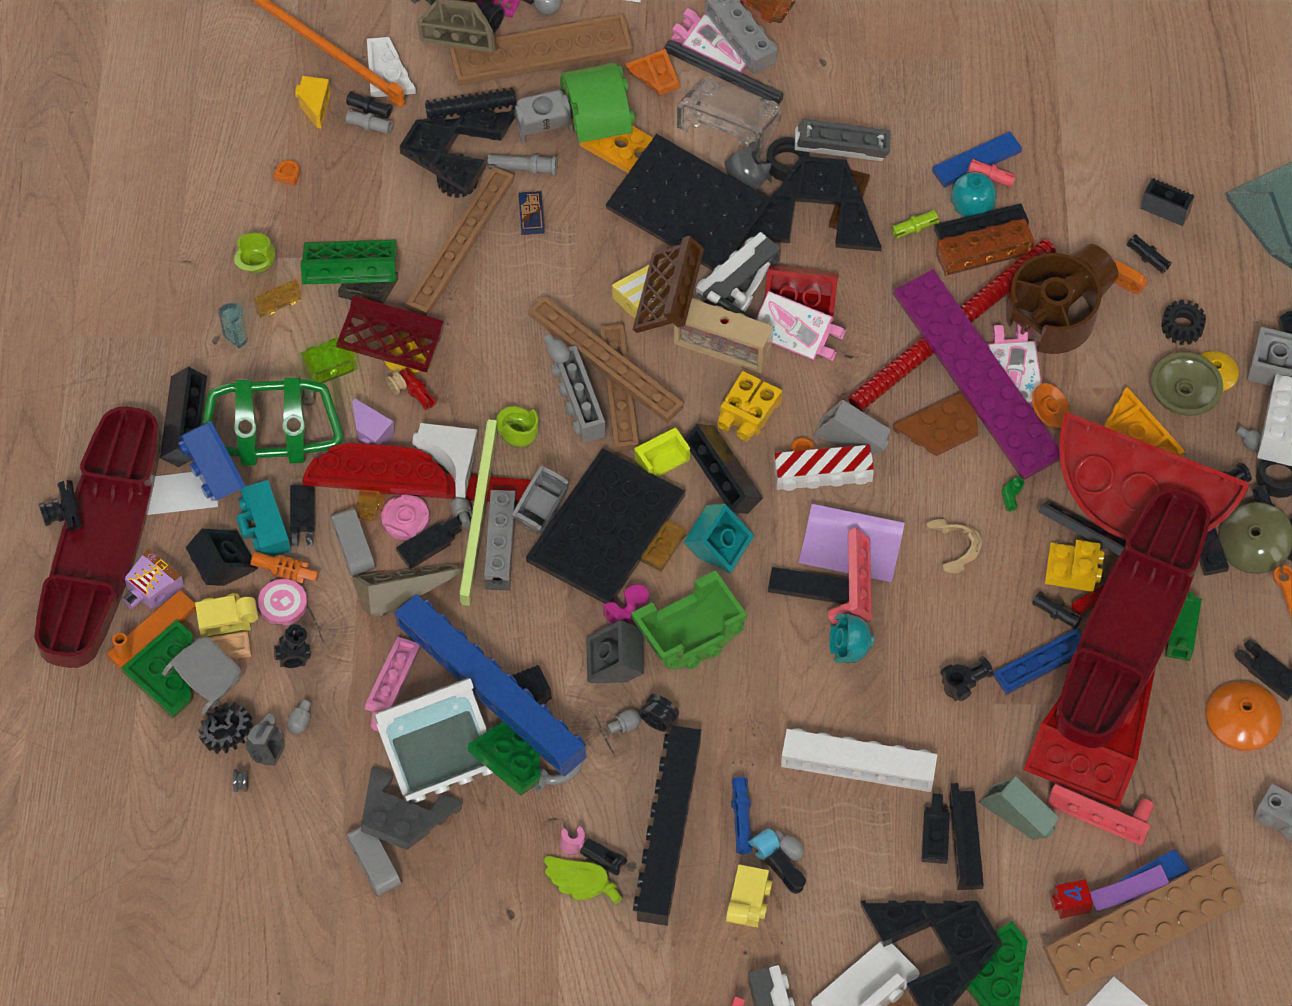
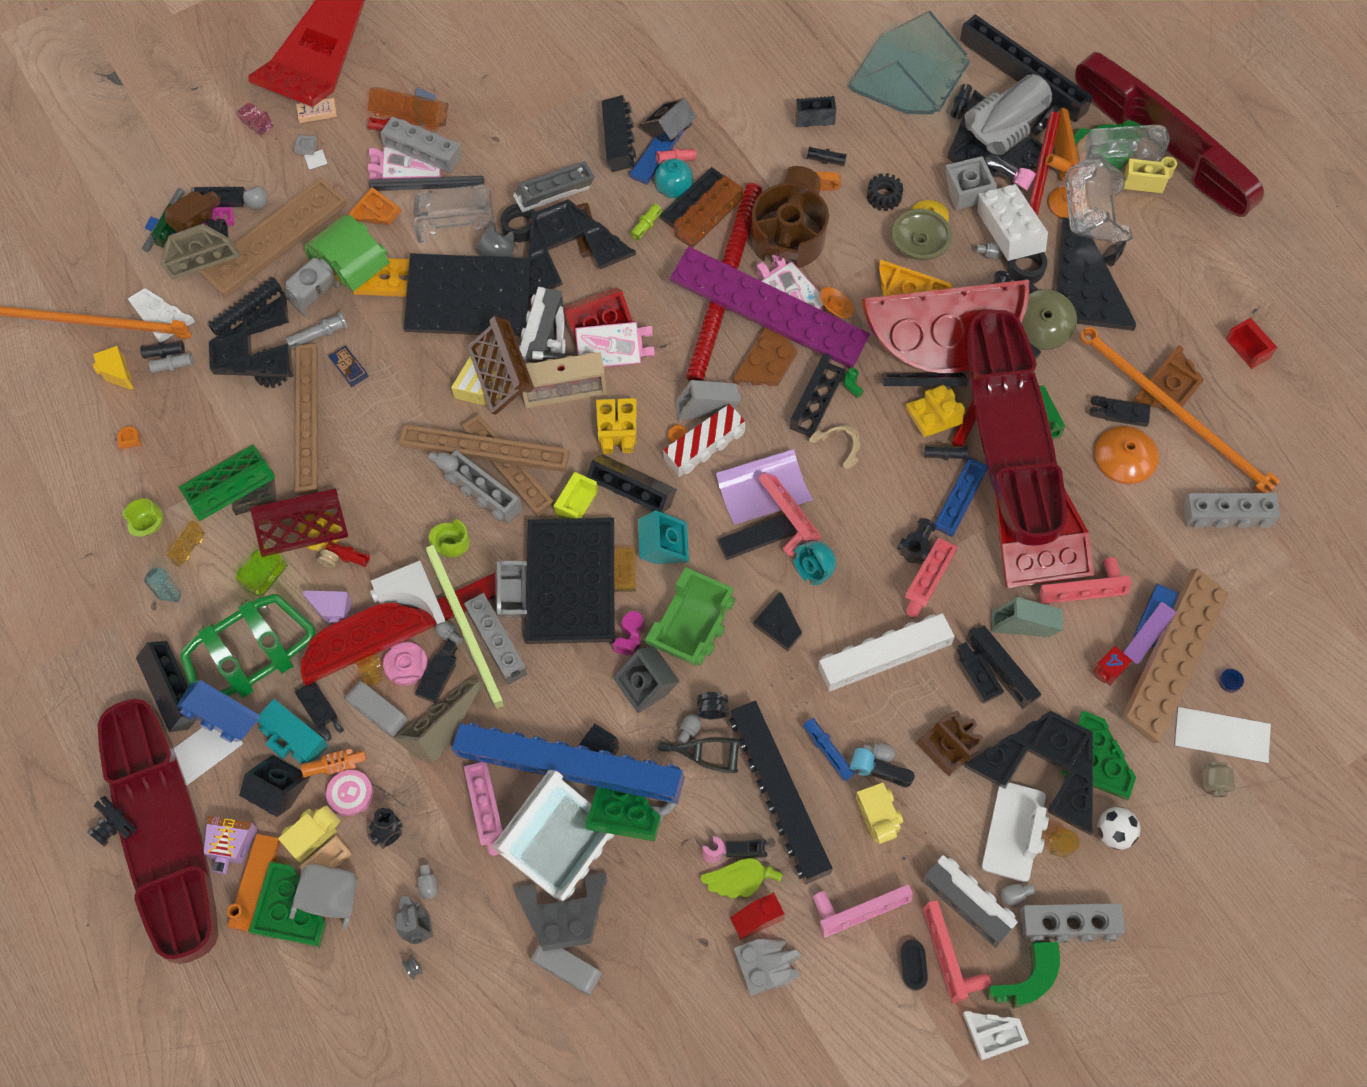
camera: 30 degrees left, 5 degrees up
black gear [198,702,254,754] -> none
none -> black brick [602,95,636,172]
none -> slope [639,98,696,142]
none -> pearl dark grey piece [658,737,741,774]
none -> red slope [730,892,785,940]
none -> light grey plate [734,937,801,997]
none -> black wing [753,592,802,652]
none -> black fence [790,353,846,437]
none -> bright pink piece [813,884,913,938]
none -> coral piece [905,537,958,618]
none -> reddish brown plate [916,710,983,776]
none -> clear blue tile [1219,669,1244,693]

